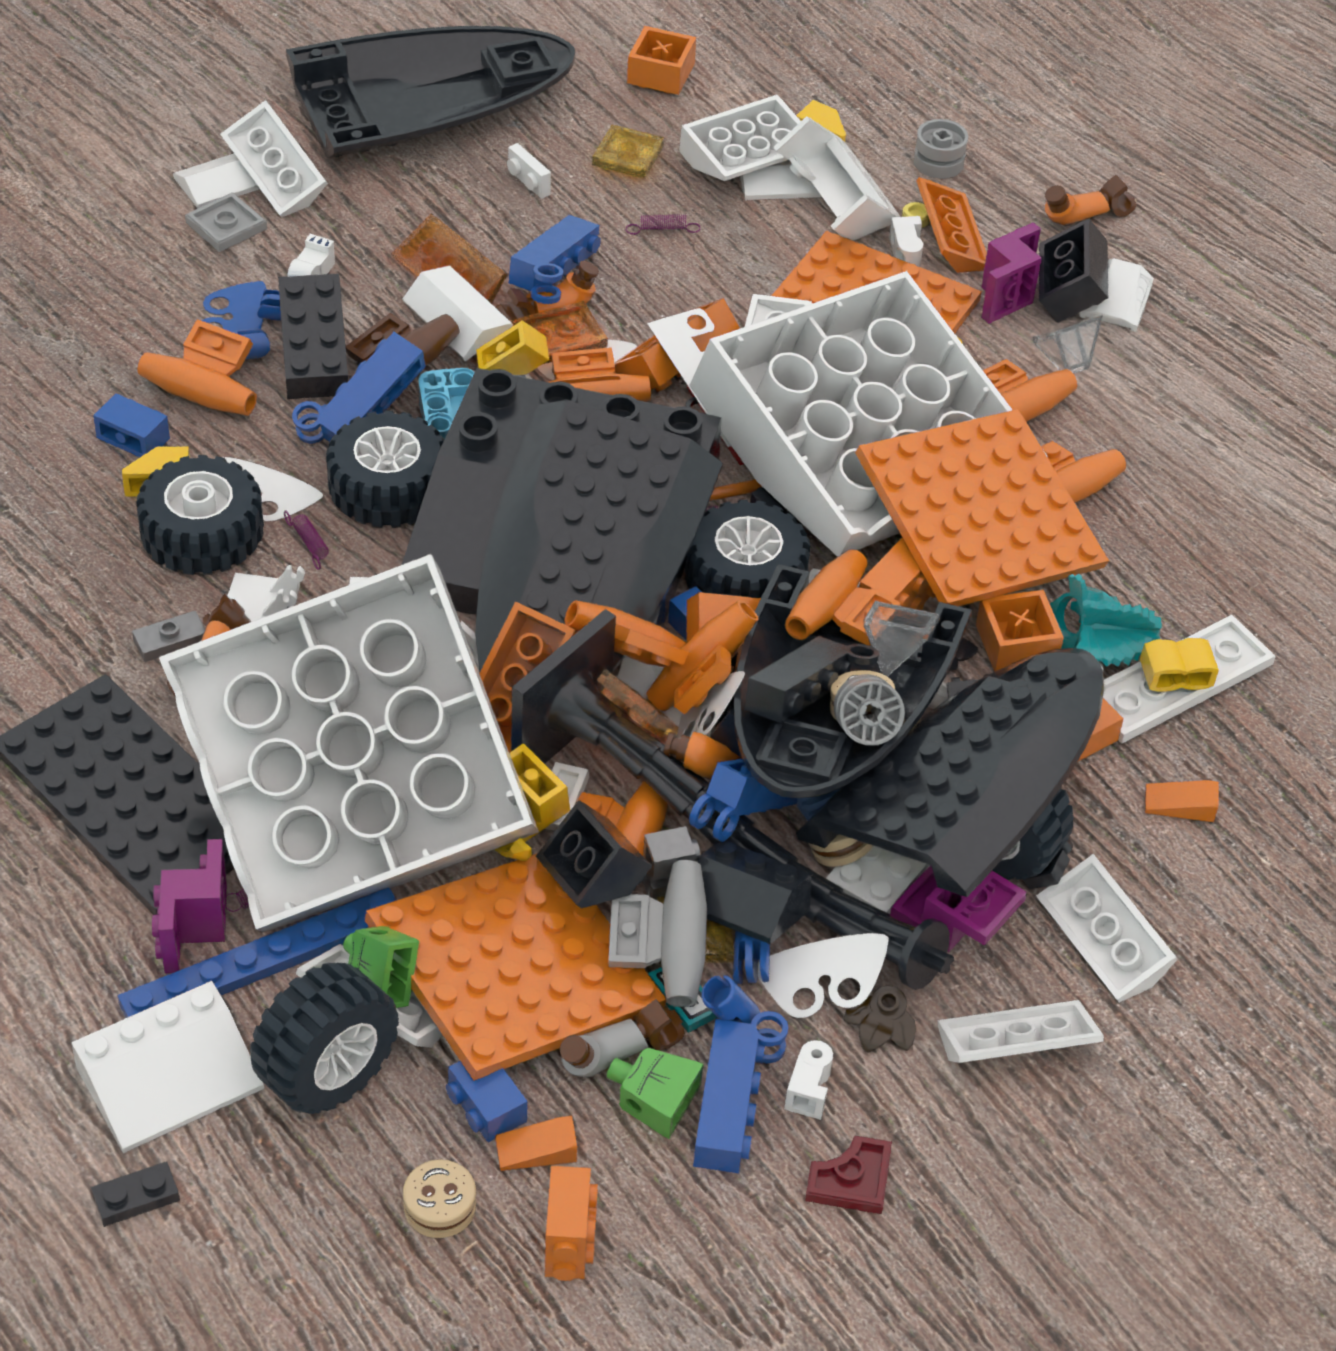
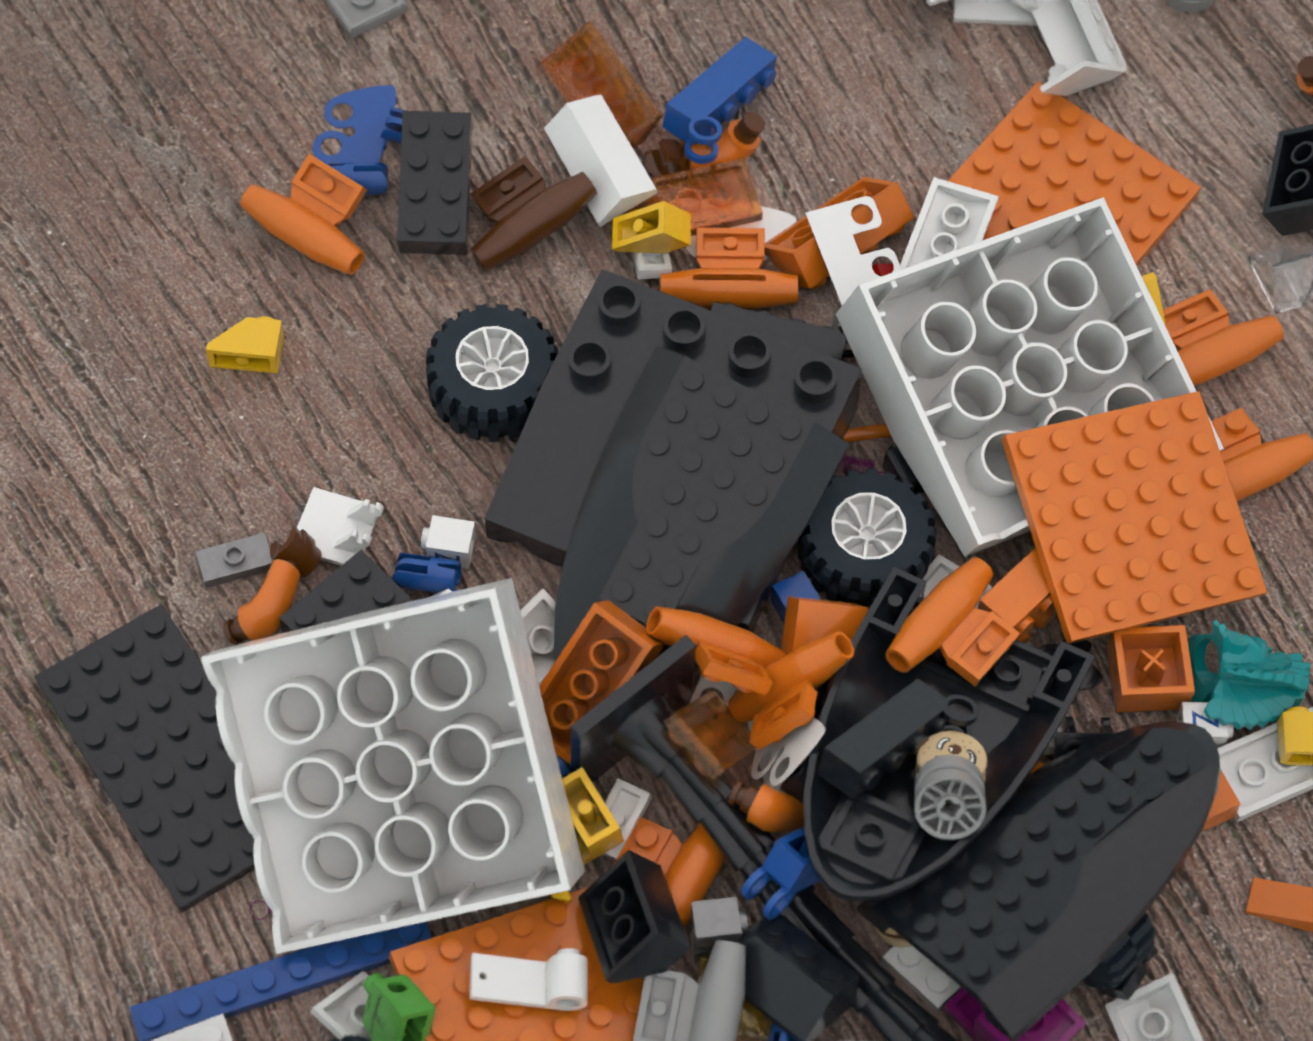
camera: 10 degrees right, 15 degrees up
blue brick [93,393,170,457] -> none
black wheel [136,455,264,575] -> none
magenta bracket [152,839,227,974] -> none
white piece [223,457,323,521] -> none
magenta piece [284,510,329,570] -> none
white leg [288,234,335,276] -> none
blue hinge [292,332,426,444] -> none
medium azure beam [419,368,475,440] -> none
magenta piece [626,214,701,235] -> none
clear slope [863,601,940,677] -> none
white leg [889,216,923,266] -> none
light yellow tile [902,202,930,228] -> none
orange slope [916,177,987,273] -> none
magenta bracket [981,222,1042,324] -> none
none -> white door [469,948,588,1011]

